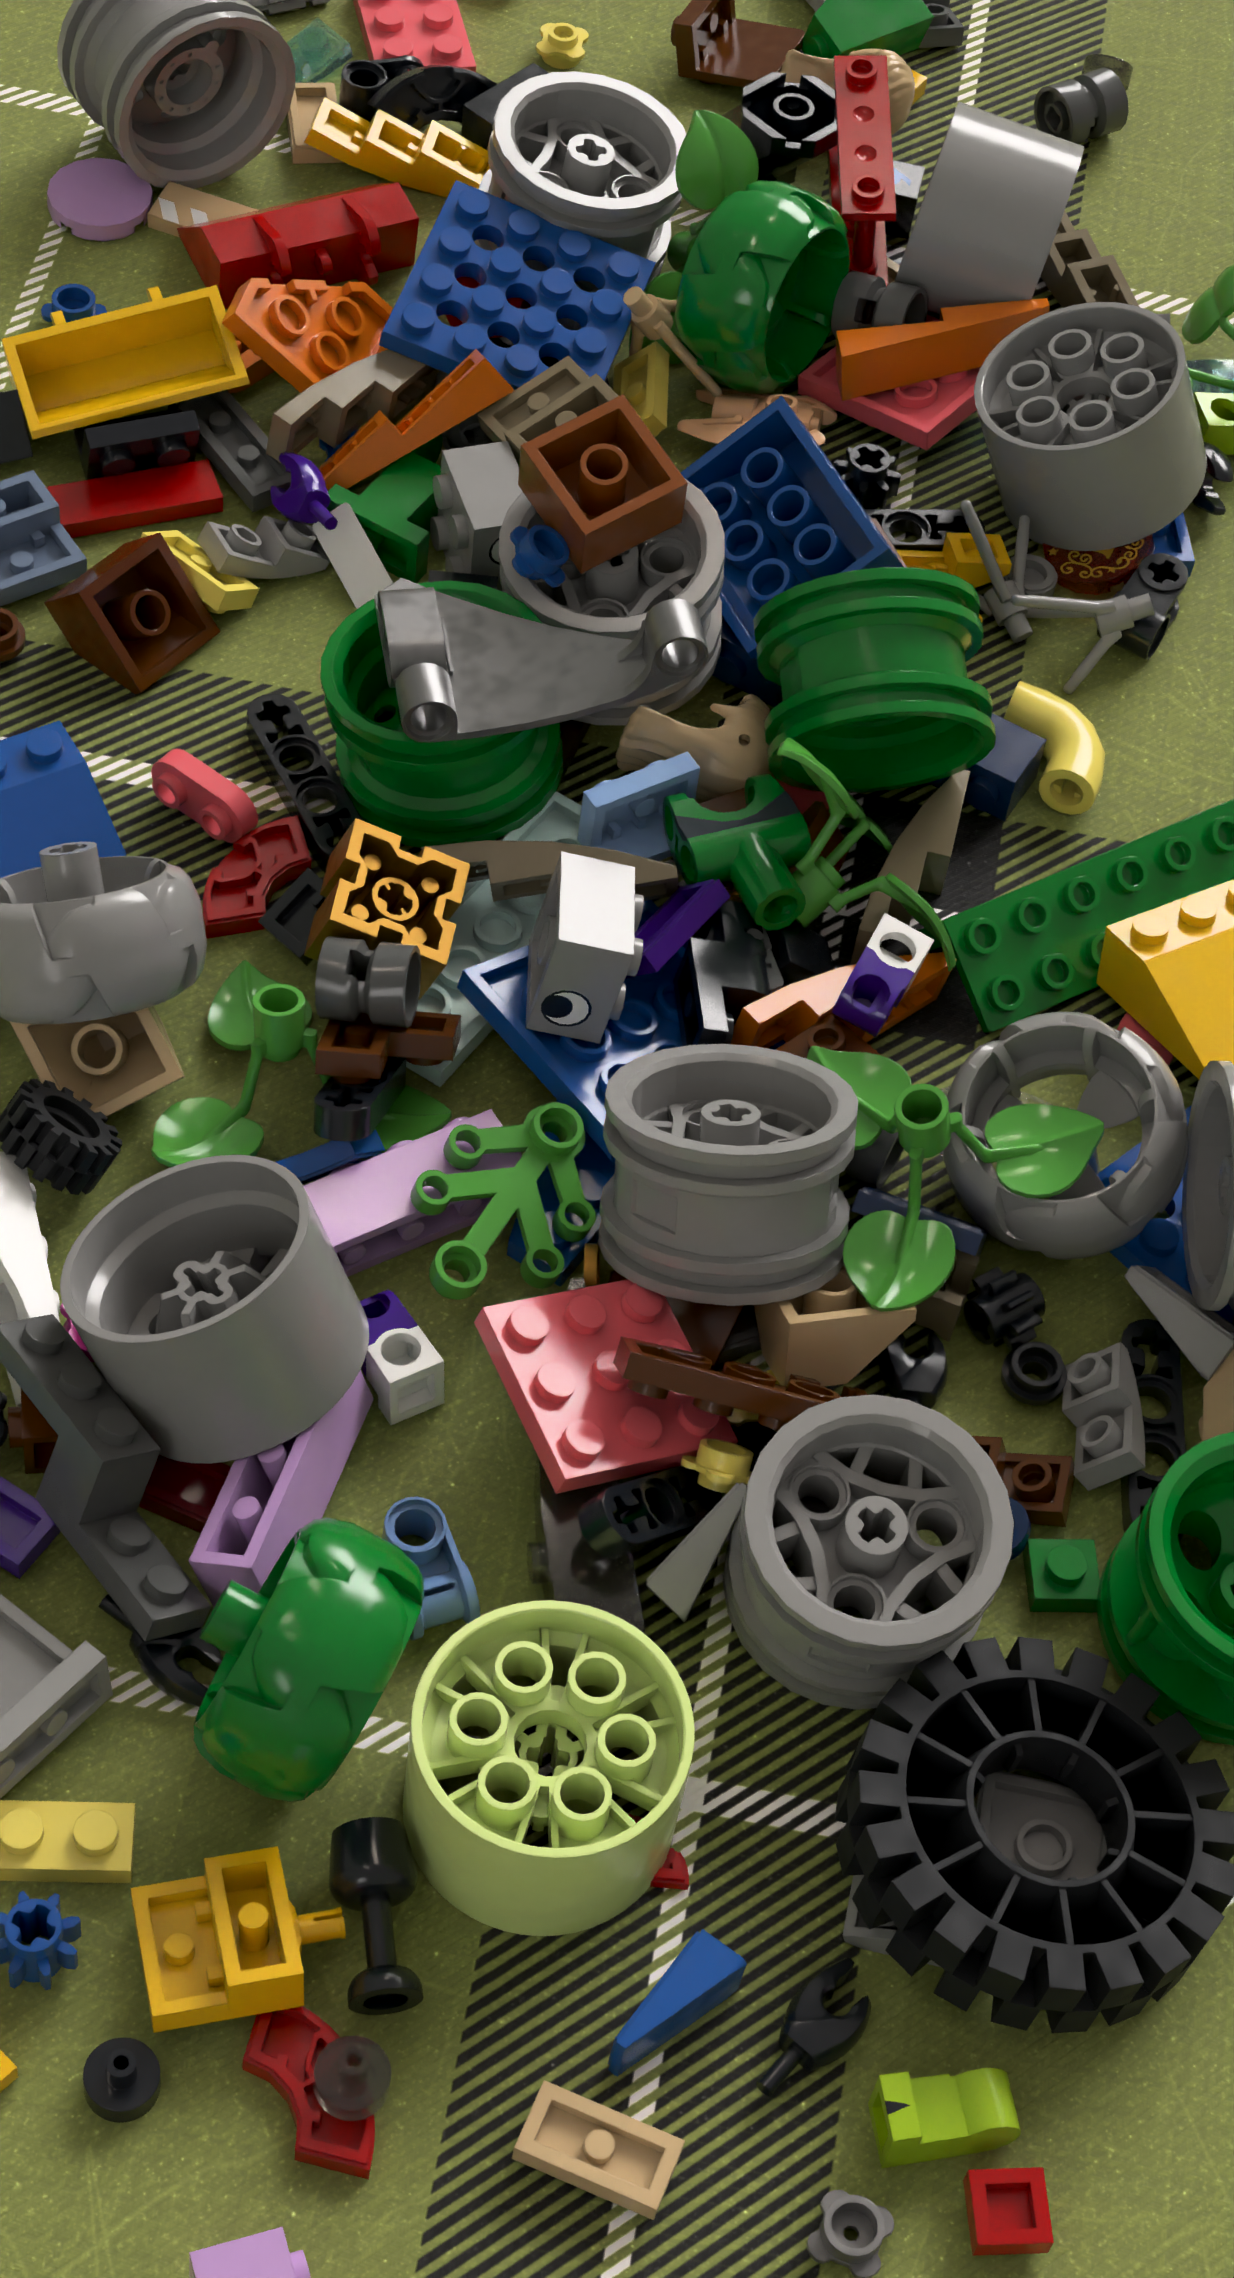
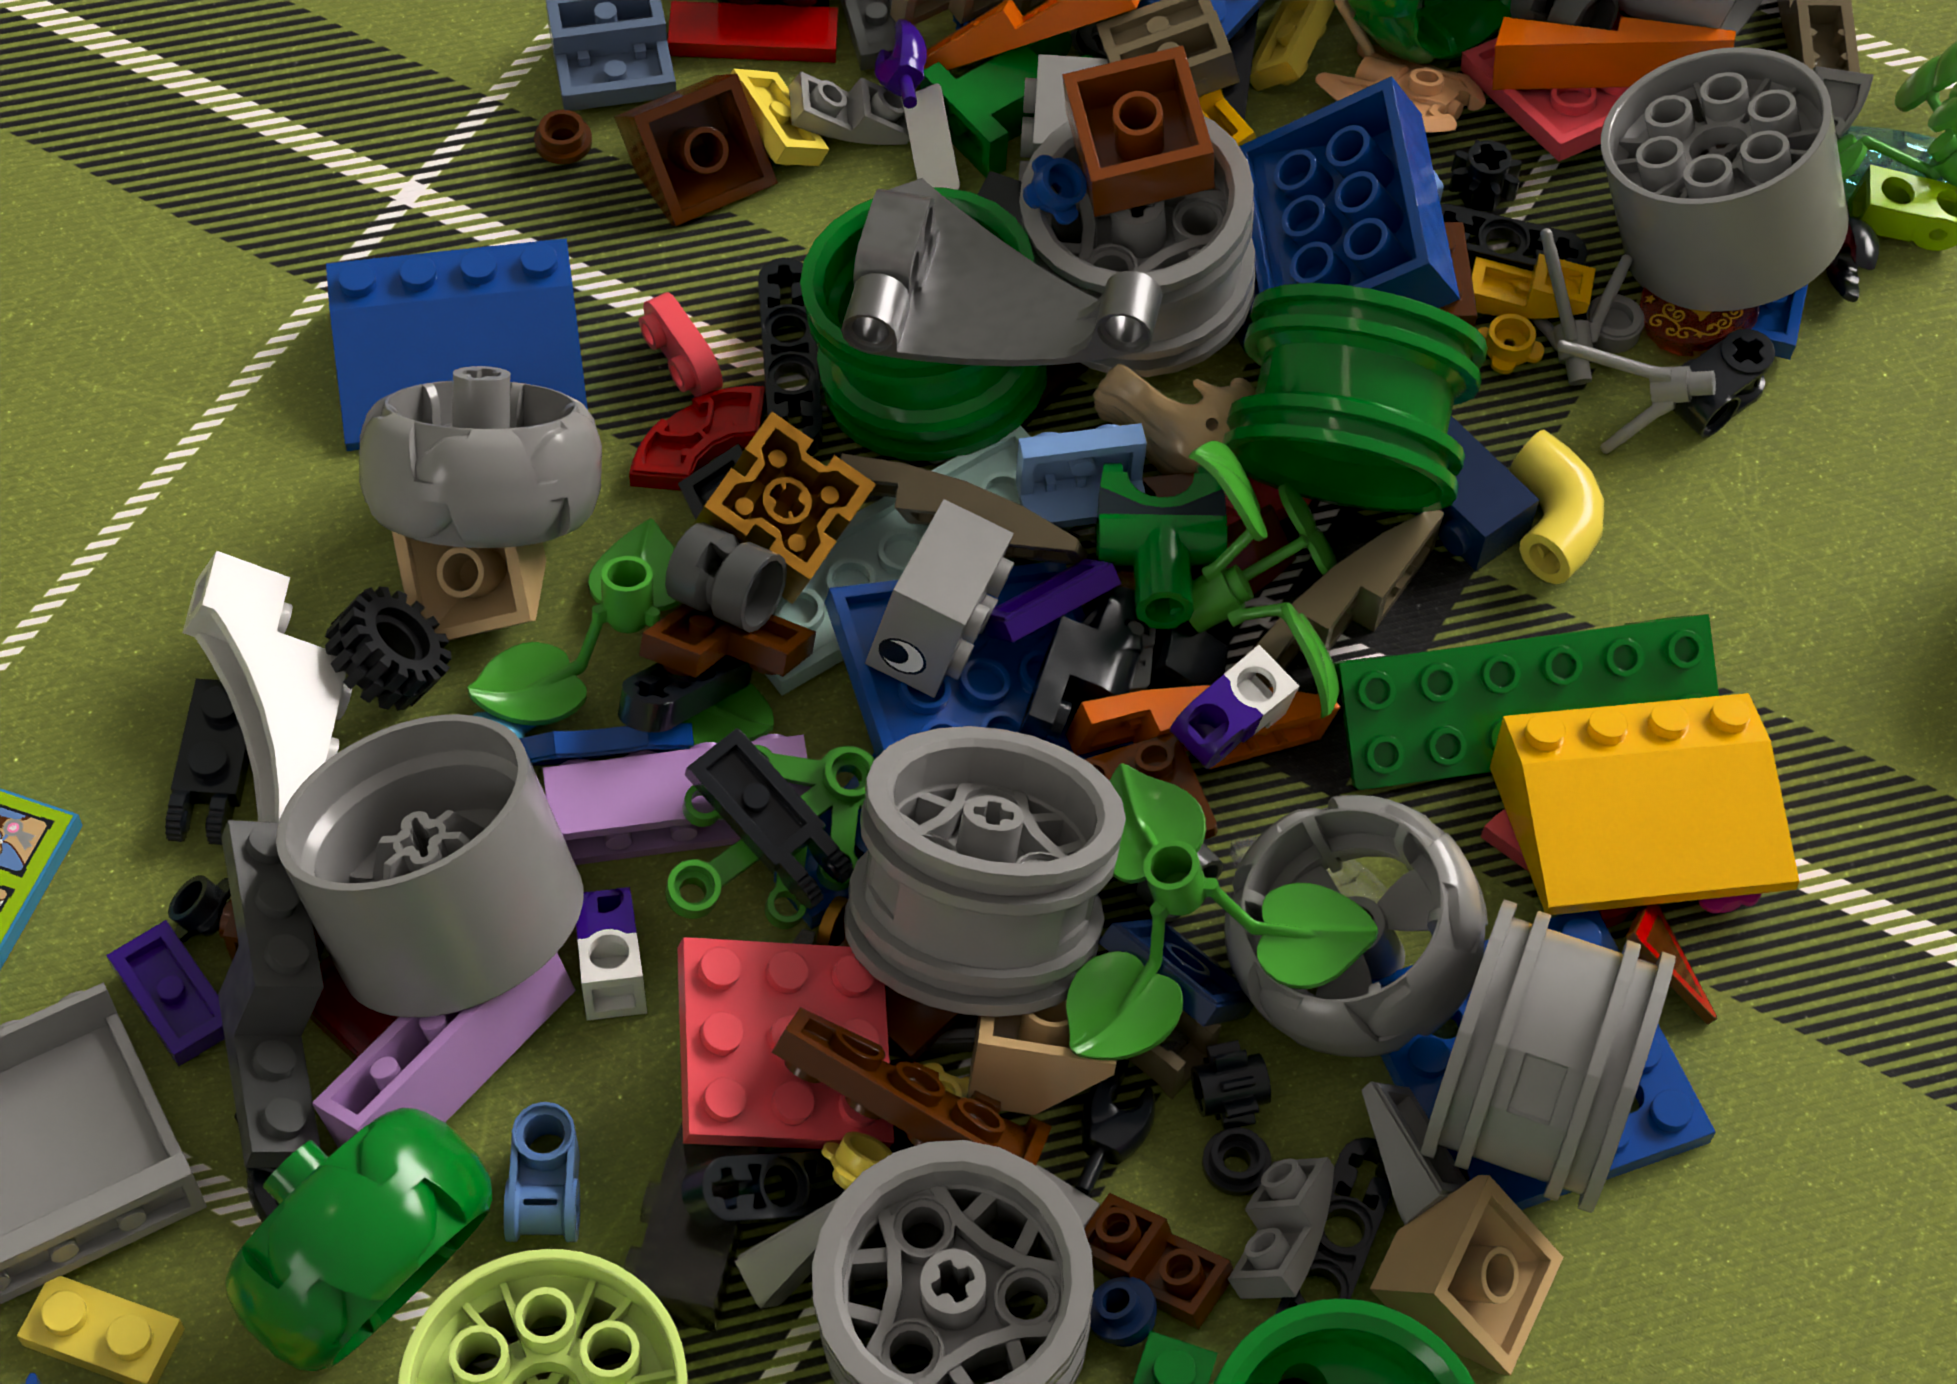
camera: 25 degrees right, 5 degrees up
none -> black hinge [685,728,854,910]

